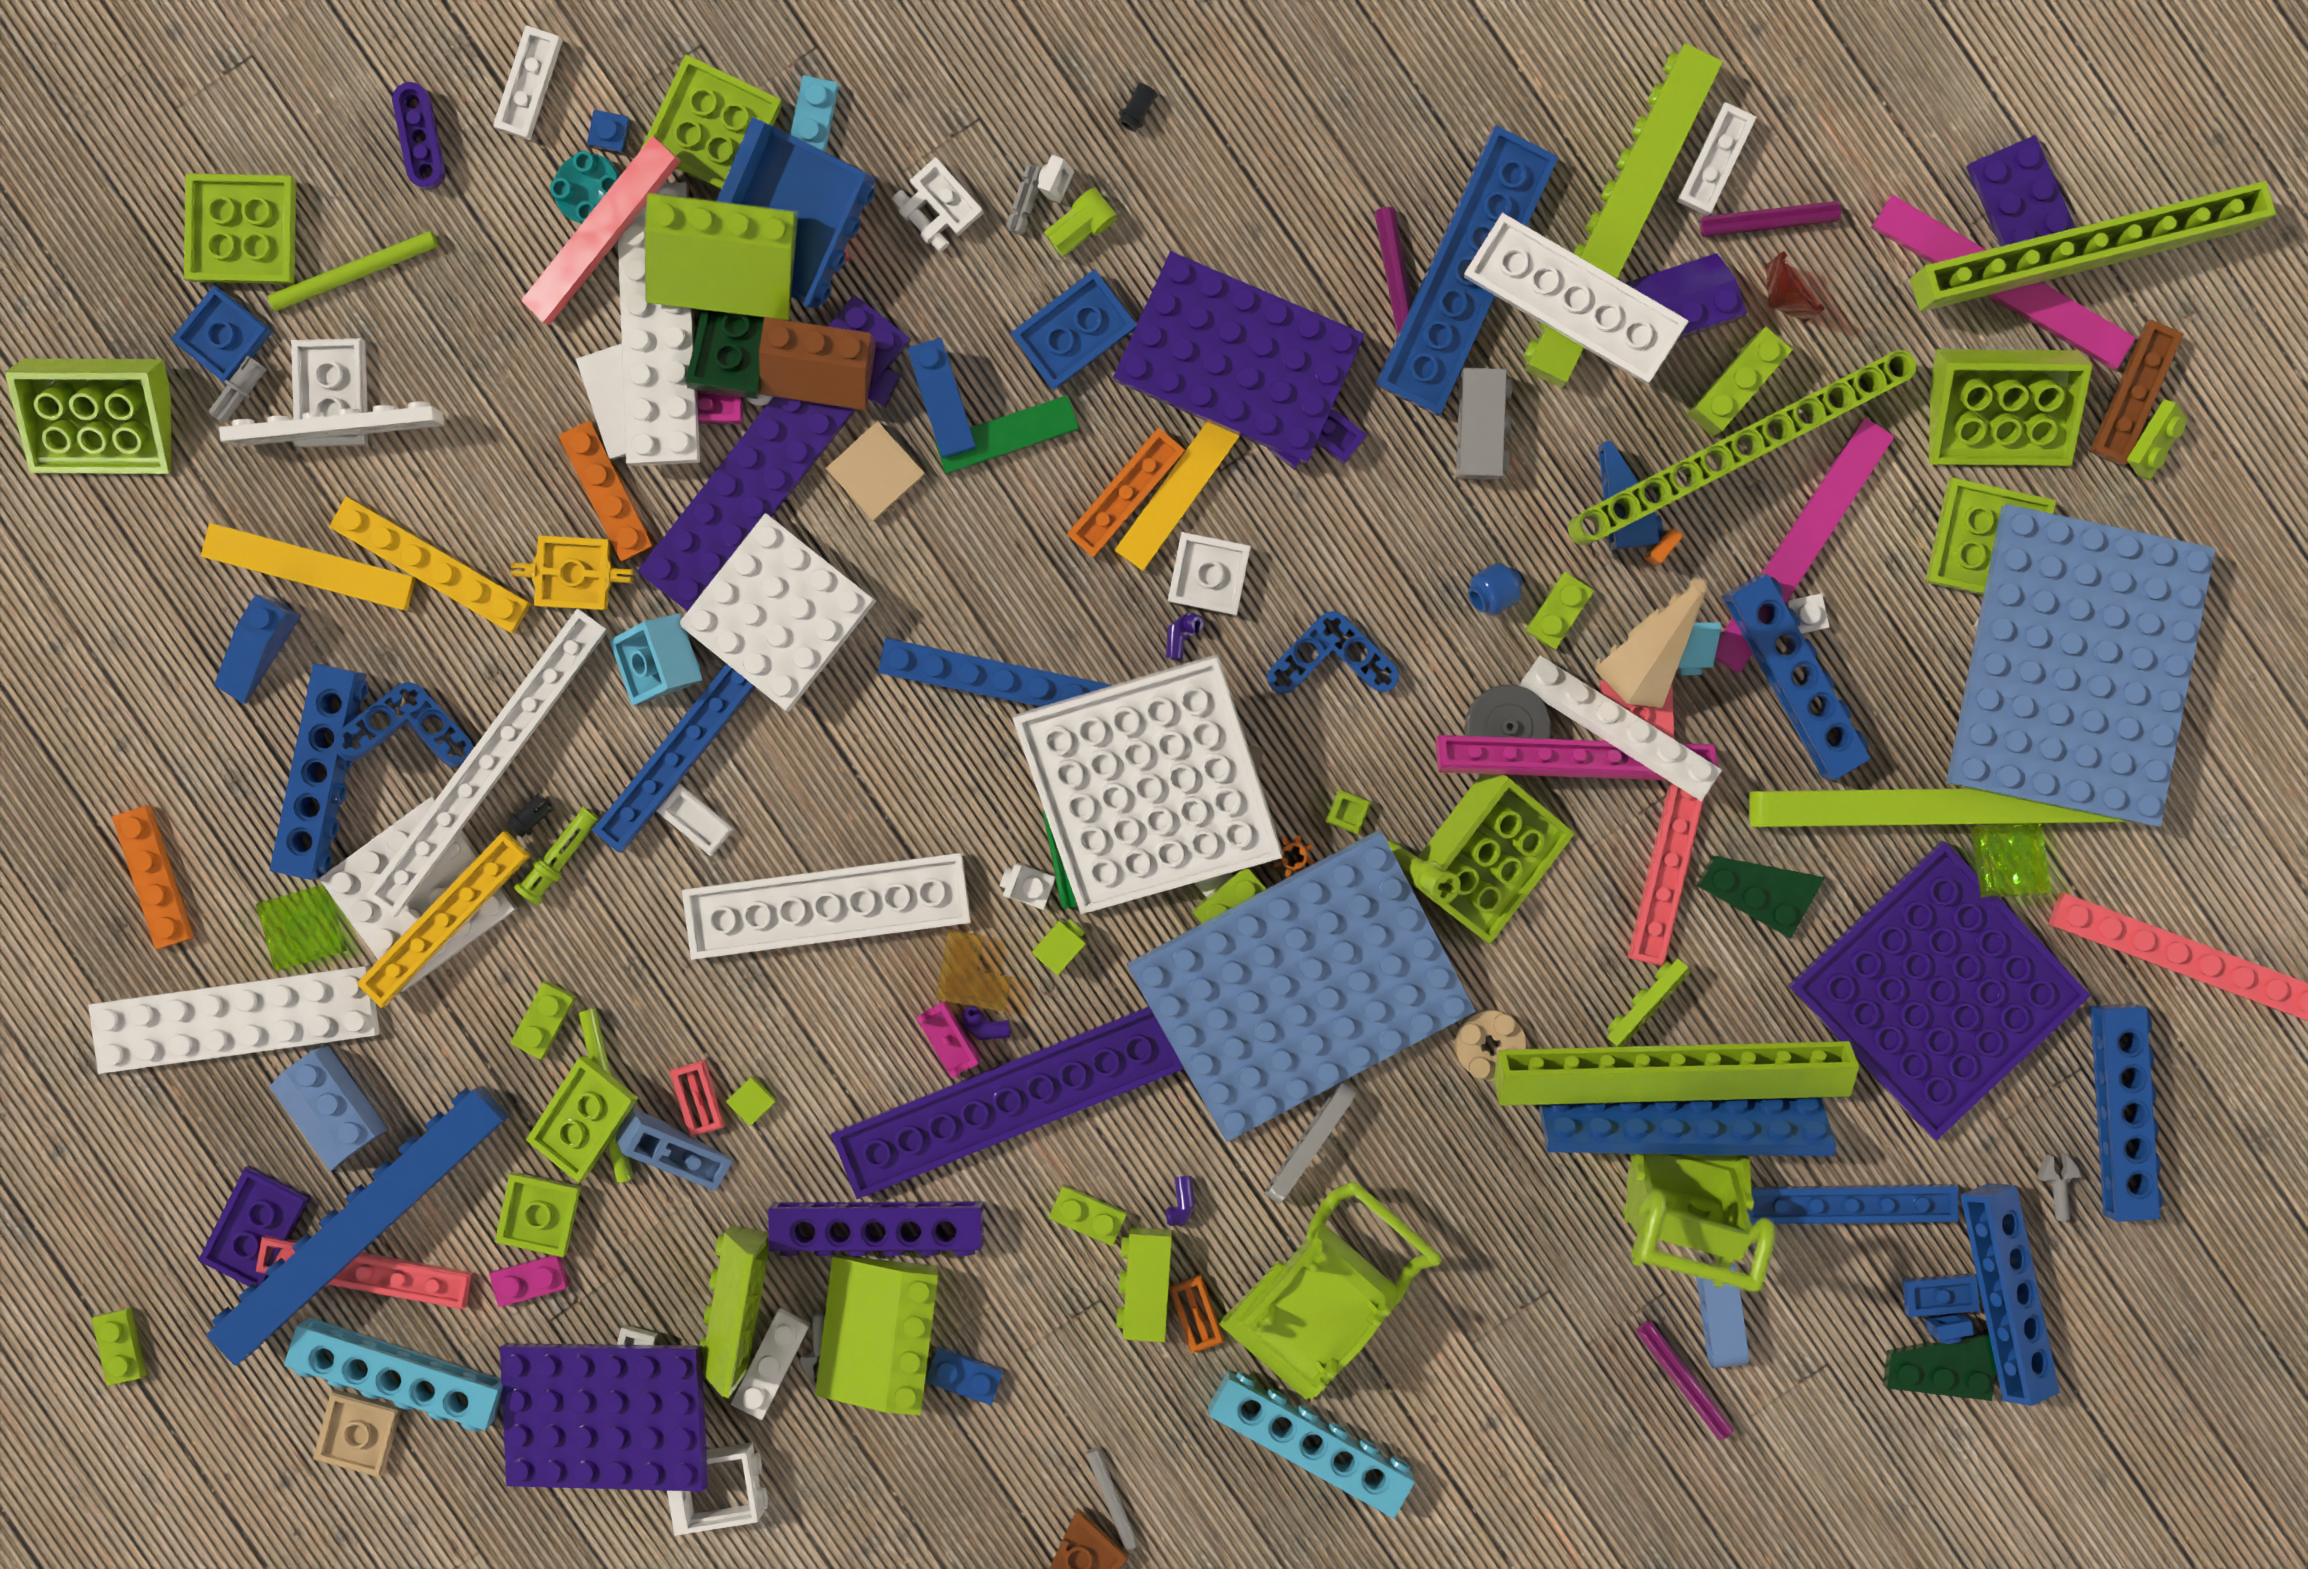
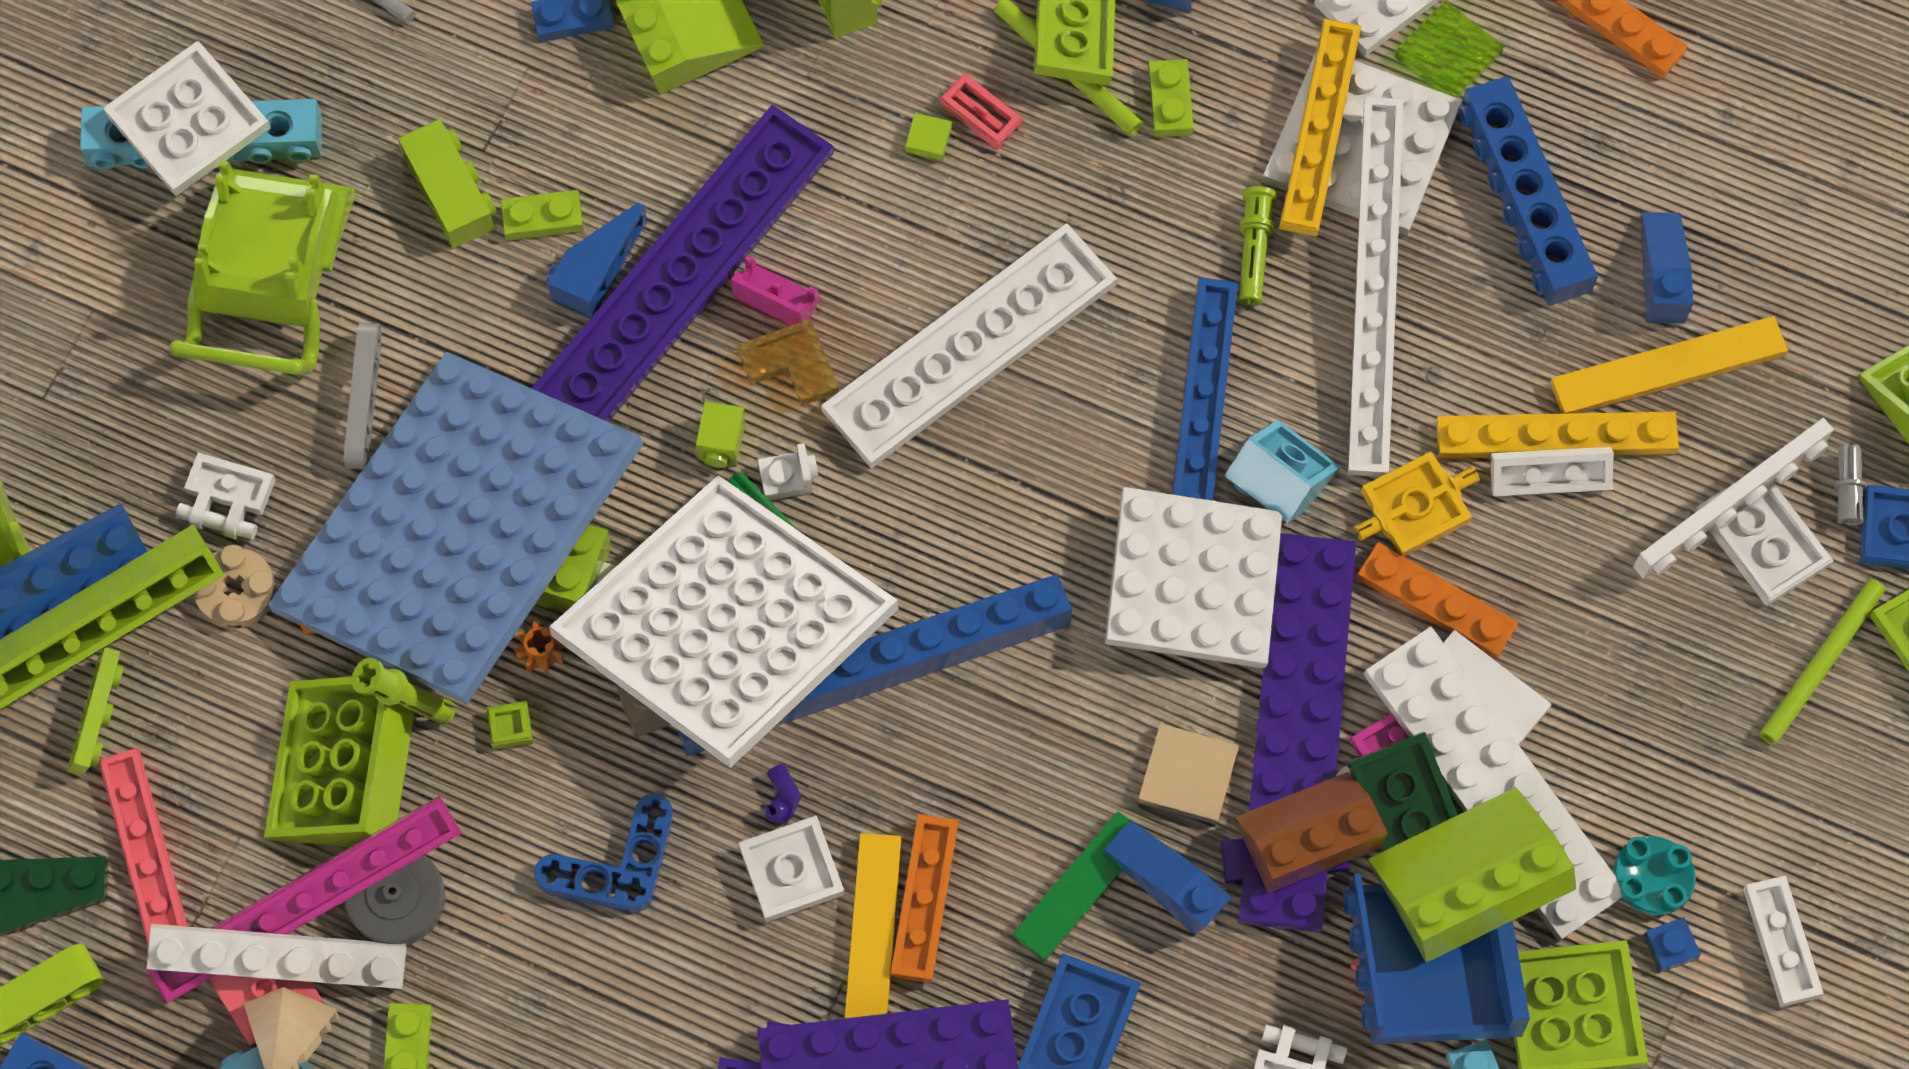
camera: 145 degrees right, 20 degrees down
blue beam [335,682,473,769] -> none
dark purple plate [392,82,445,190] -> none
black pin [507,793,554,838] -> none
coral tile [521,136,681,325] -> none
medium blue slope [615,1108,733,1191] -> none
white tile [657,784,734,856] -> none
dark purple brick [768,1201,984,1257] -> none
dark purple arm [961,1006,1011,1040] -> none
dark purple arm [1166,1176,1195,1227] -> none
orange tile [1168,1274,1225,1353] -> none
blue head [1468,563,1522,615] -> none
none -> white plate [103,41,271,196]
none -> white plate [176,453,276,540]
none -> blue slope [546,202,647,317]
none -> white plate [1491,447,1614,496]

